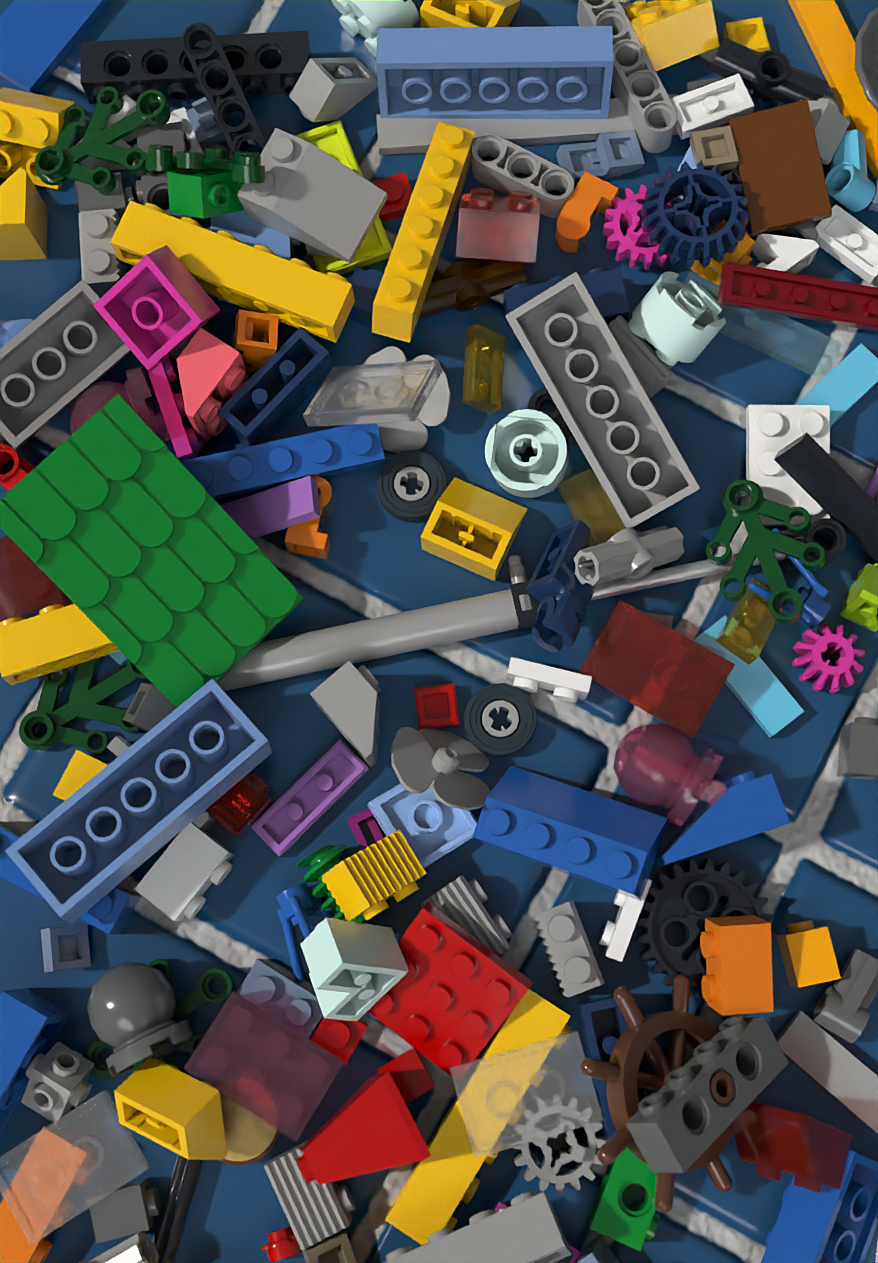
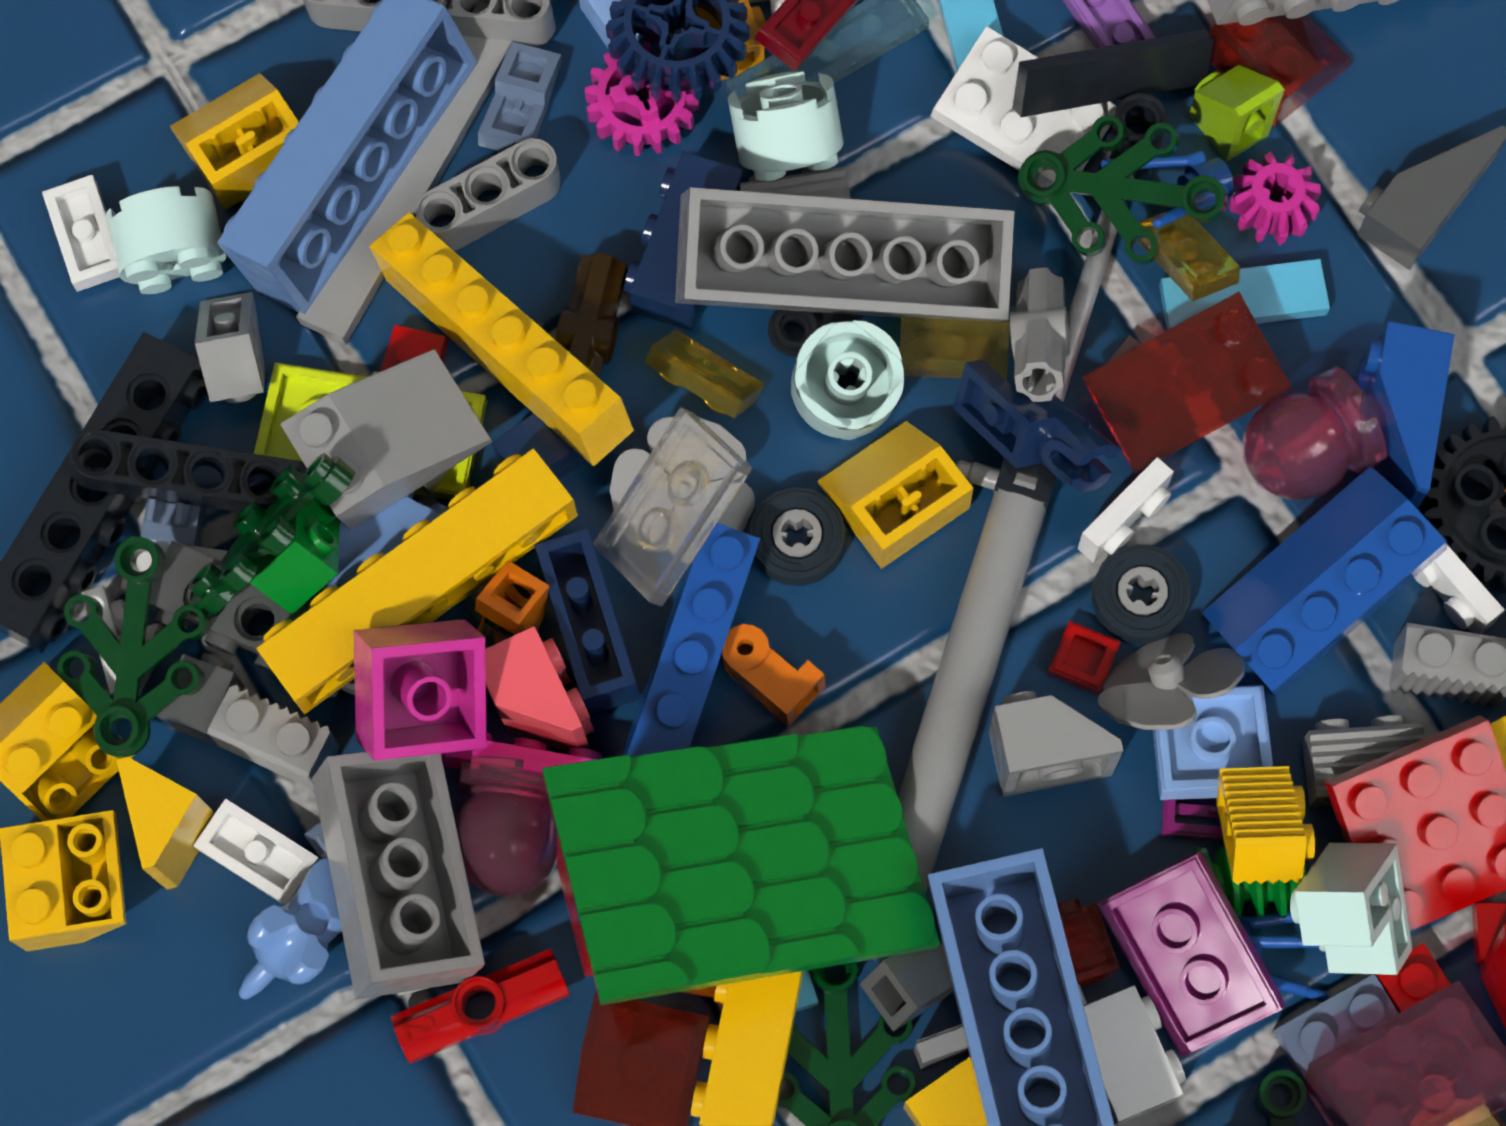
camera: 60 degrees left, 5 degrees down
medium lavender tile [220,476,320,539] -> none
medium lavender tile [251,739,370,857] -> none
clear red brick [456,188,540,263] -> none
orange leg [555,171,619,253] -> none
none -> white plate [193,798,320,905]
none -> tile [1097,850,1286,1057]

